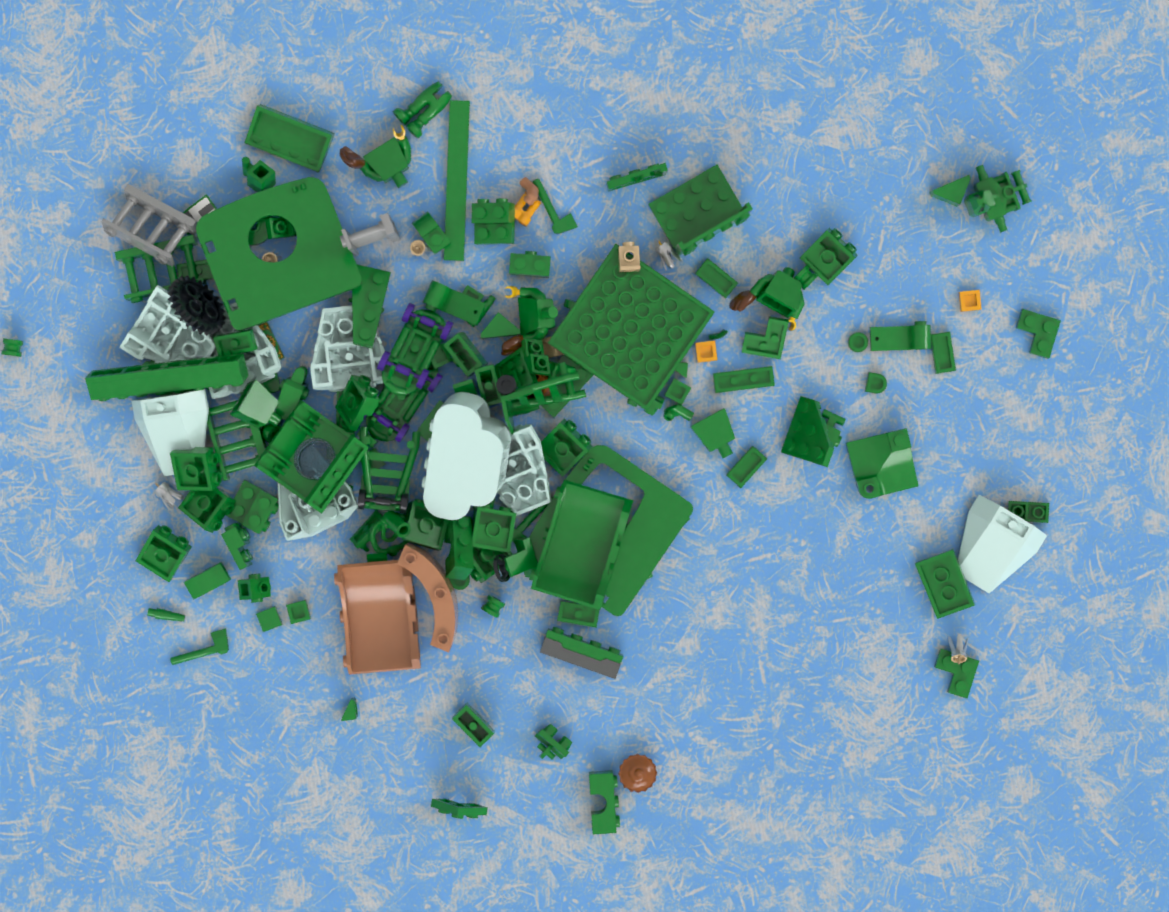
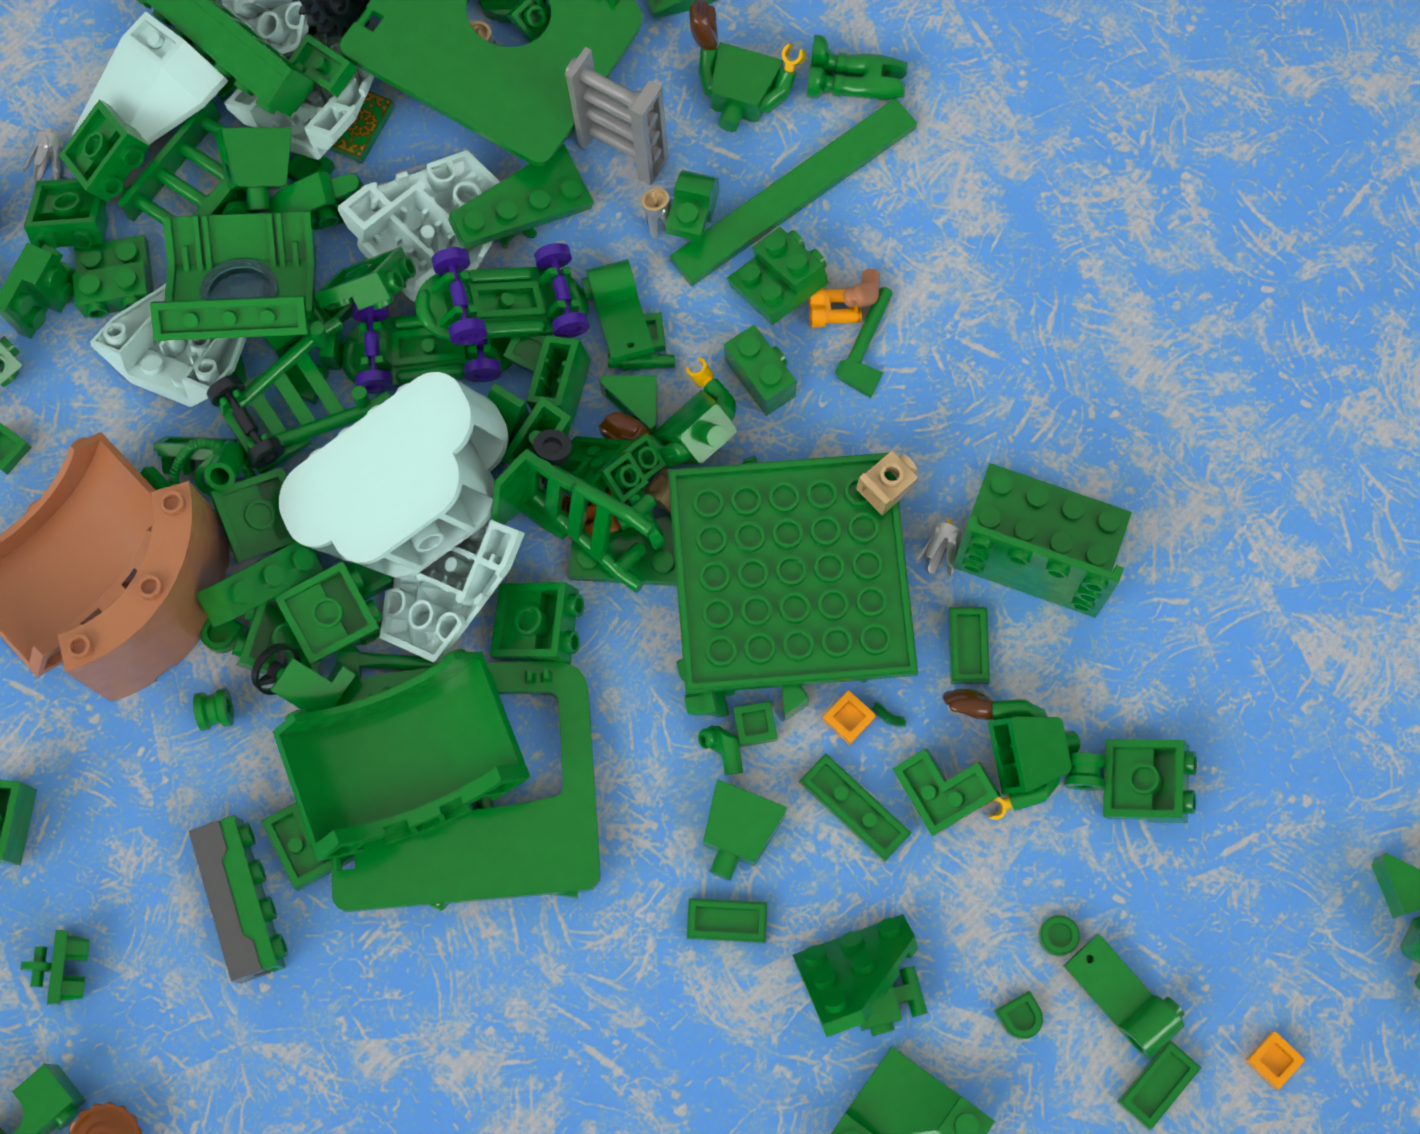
camera: 55 degrees right, 15 degrees down
green wing [606,163,668,192] -> none

